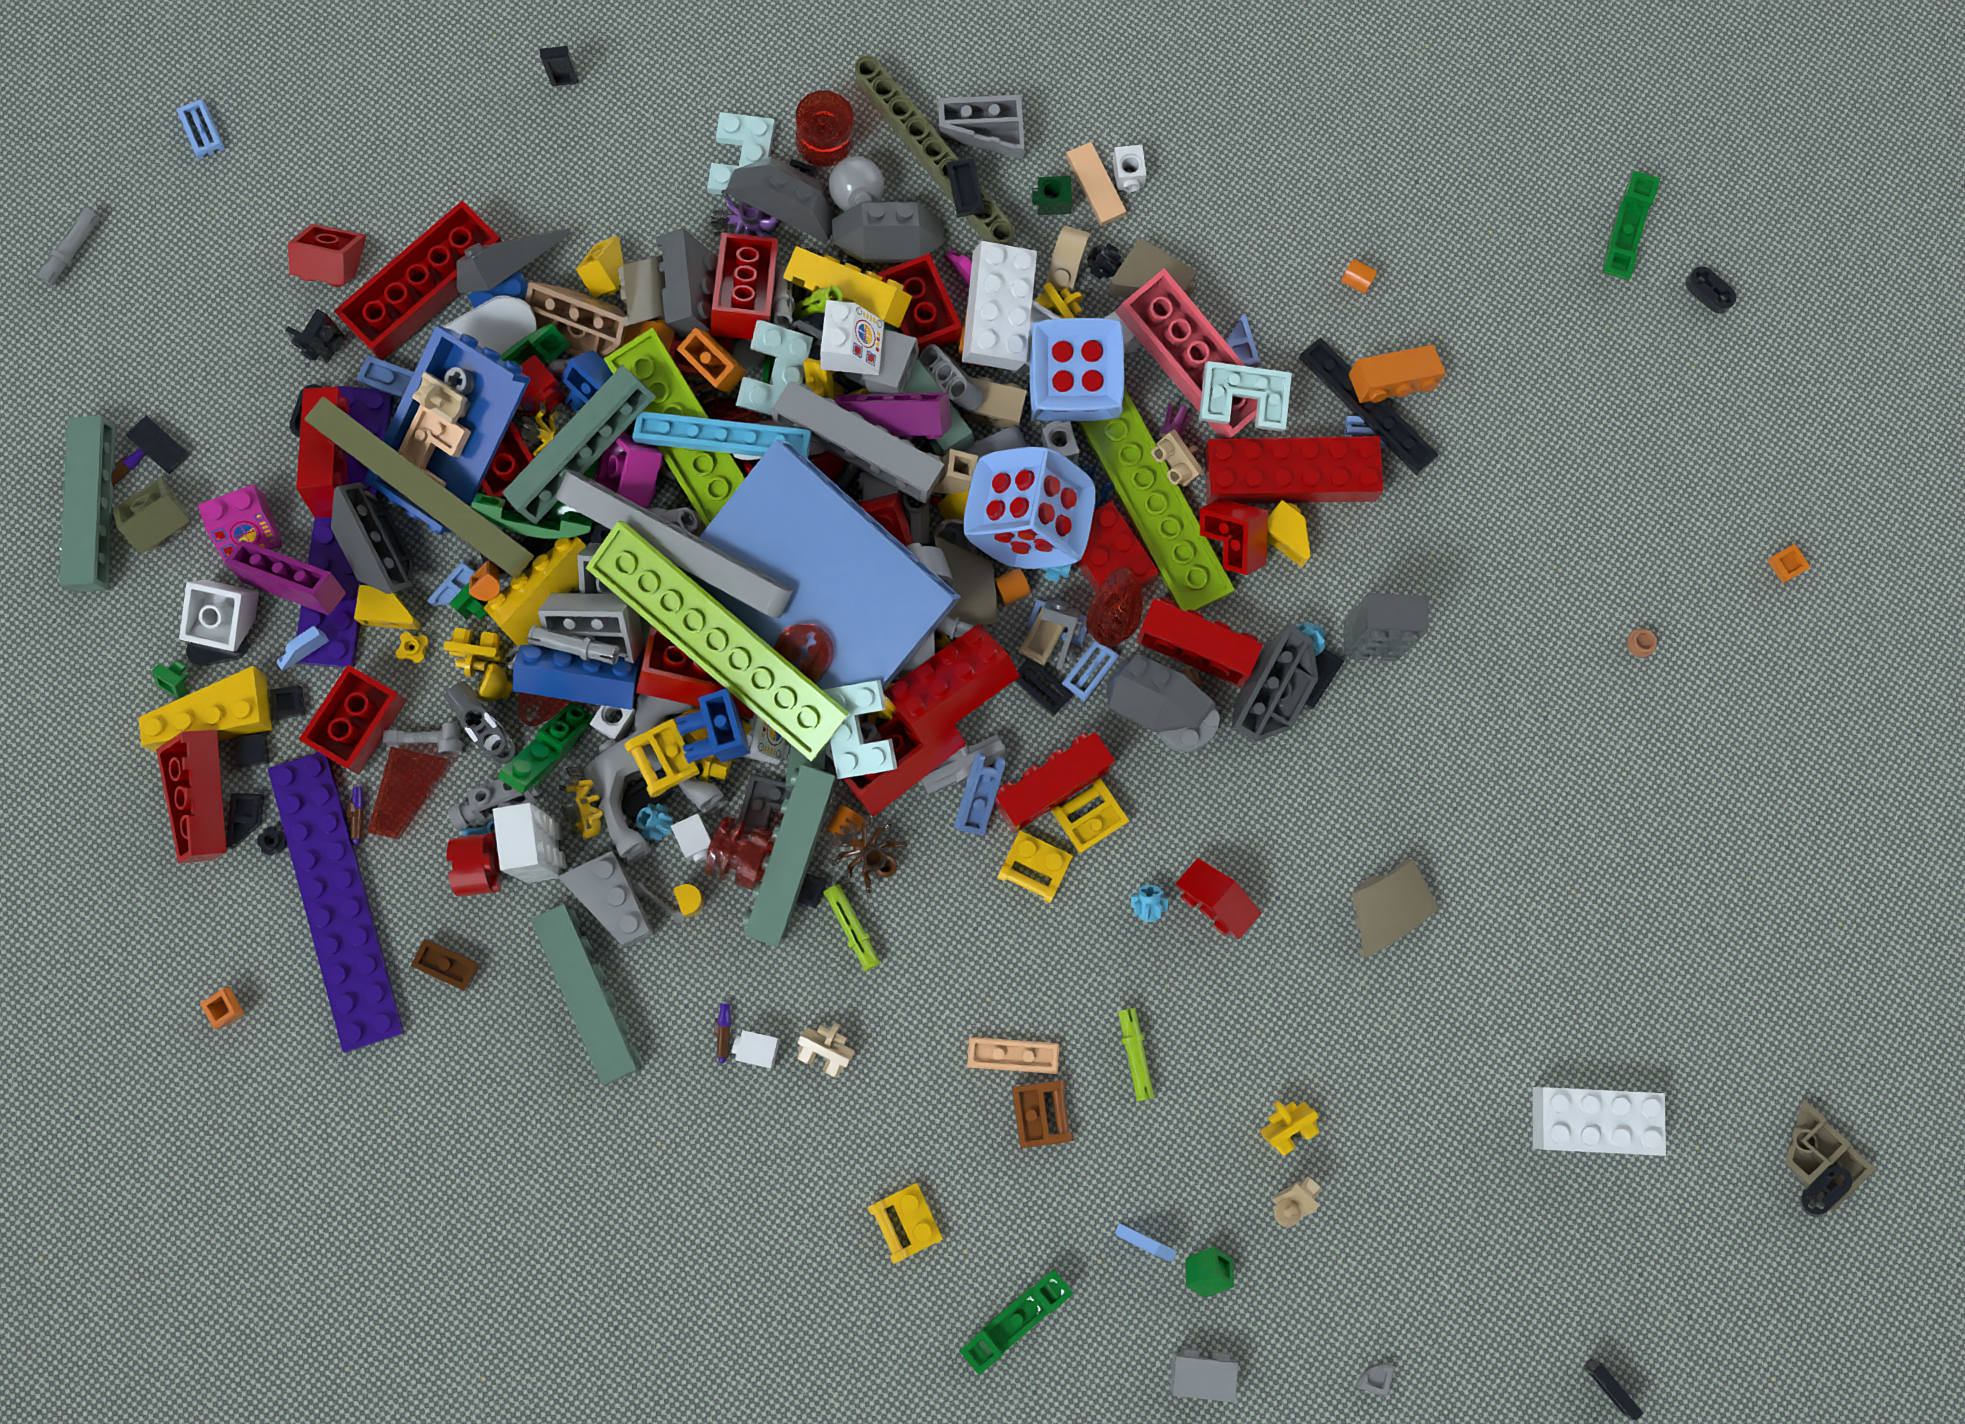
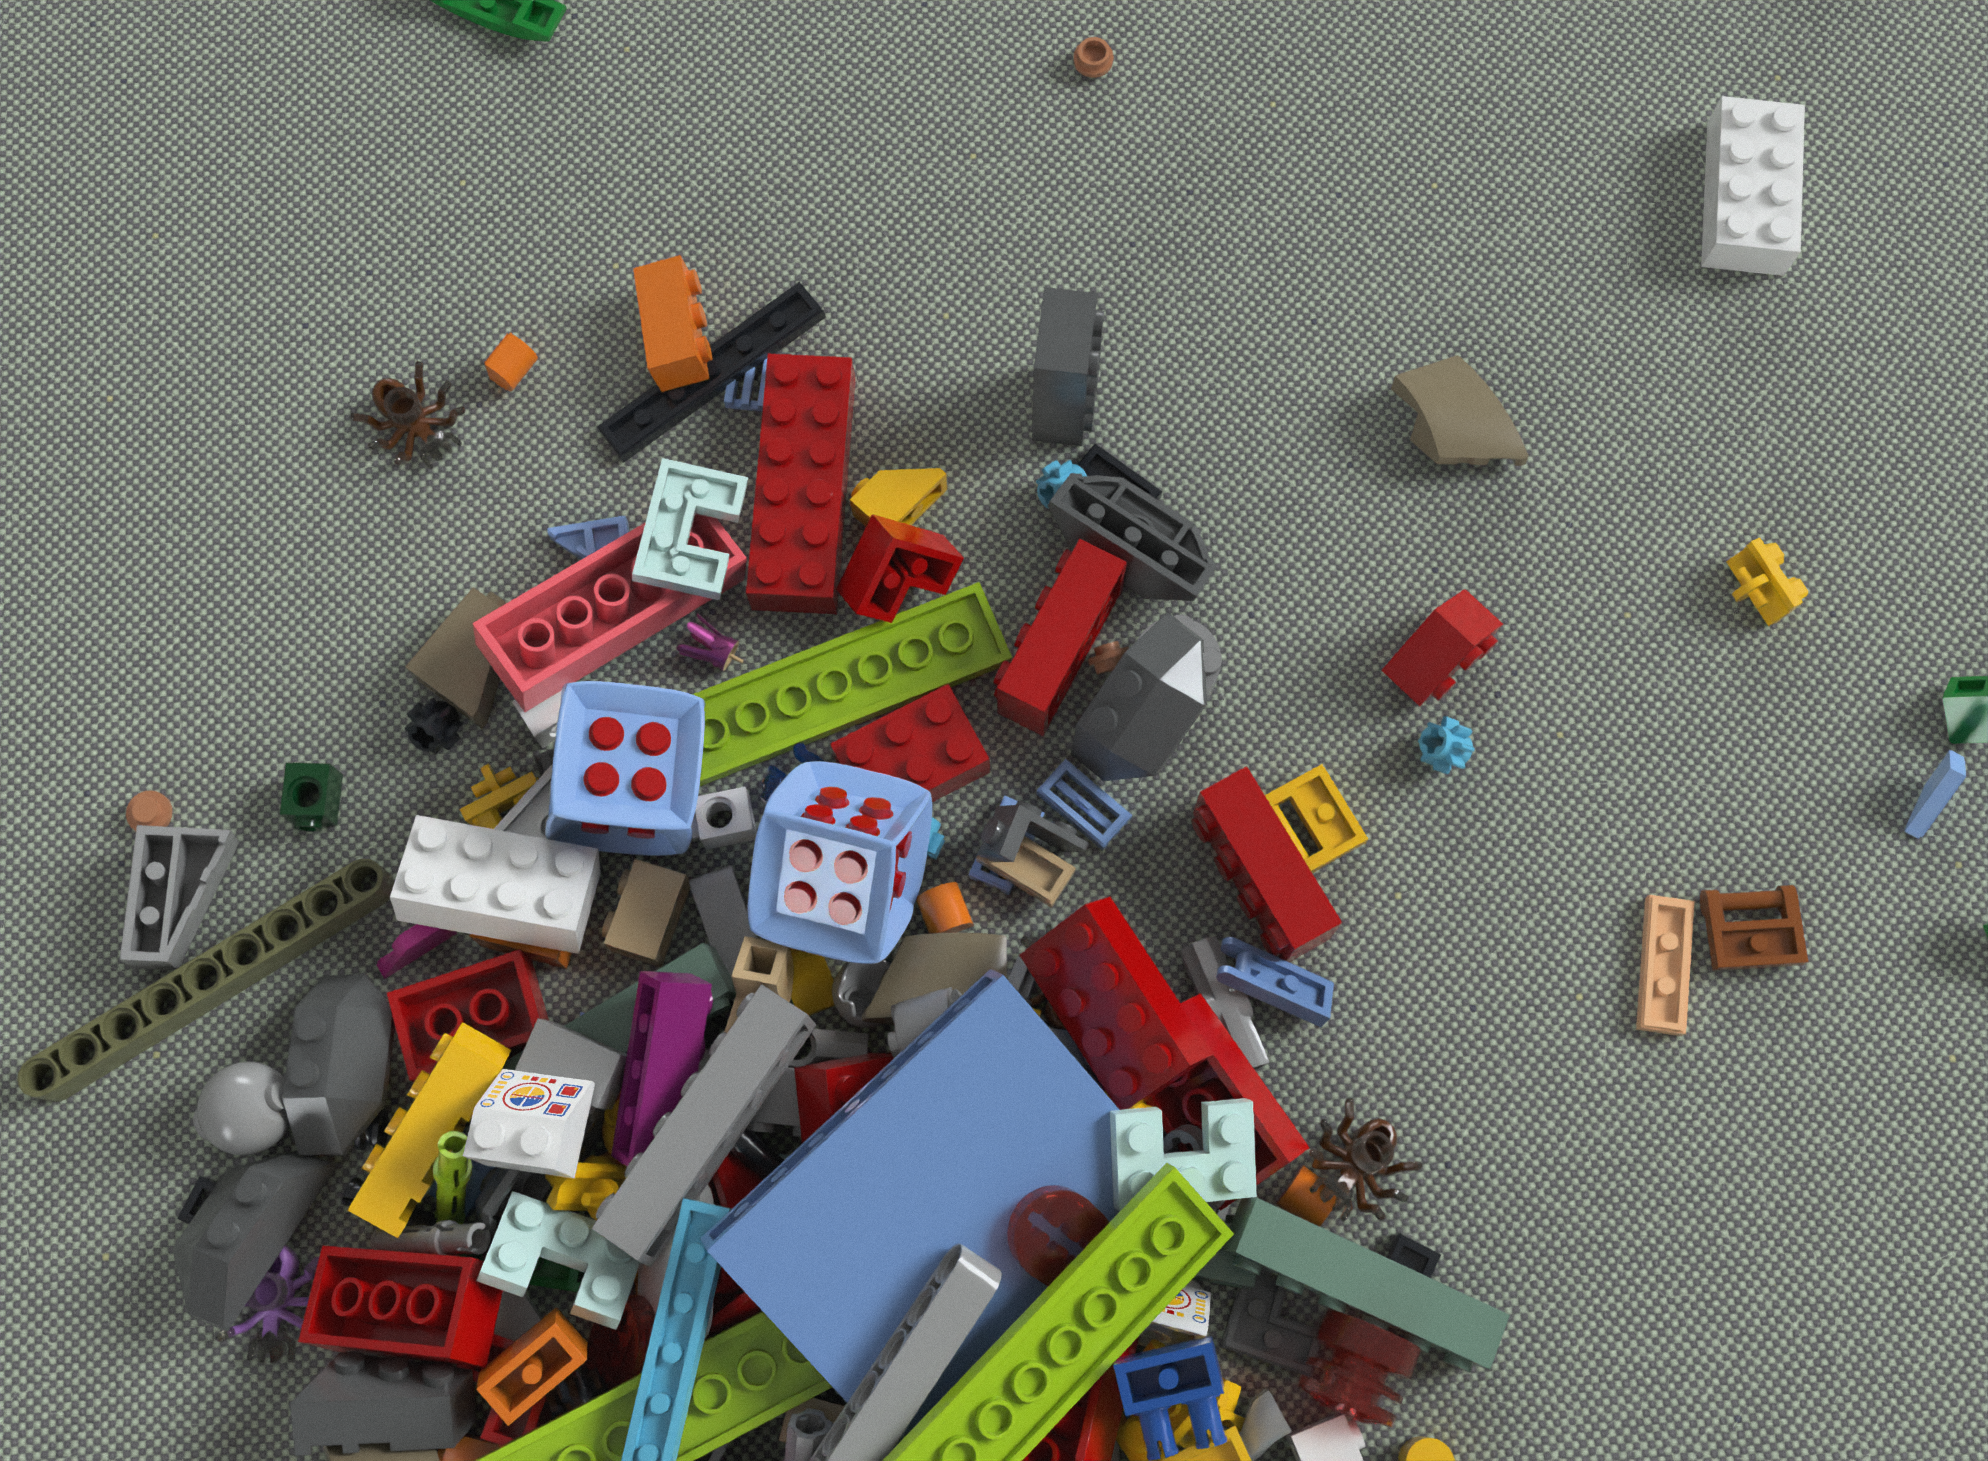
camera: 80 degrees left, 5 degrees down
light aqua plate [707,112,775,196] -> none
piece [714,1003,731,1064] -> none
white brick [732,1030,780,1069] -> none
clear red wheel [795,90,854,167] -> none
tan hips [797,1022,855,1077] -> none
lime pin [823,884,881,972] -> none
yellow plate [867,1182,943,1264] -> none
light grey beam [919,345,983,412] -> none
black tile [946,157,985,218] -> none
yellow plate [997,830,1073,903] -> none
black tile [1014,658,1073,717] -> none
tan brick [1045,225,1091,294] -> none
light nougat tile [1066,142,1127,226] -> none
clear red piece [1086,567,1143,646] -> none
white brick [1113,145,1146,192] -> none
lime pin [1117,1007,1155,1101] -> none
tan hips [1151,429,1204,488] -> none
tan hips [1271,1177,1322,1227] -> none
none -> nougat plate [126,790,172,831]
none -> animal [350,361,465,469]

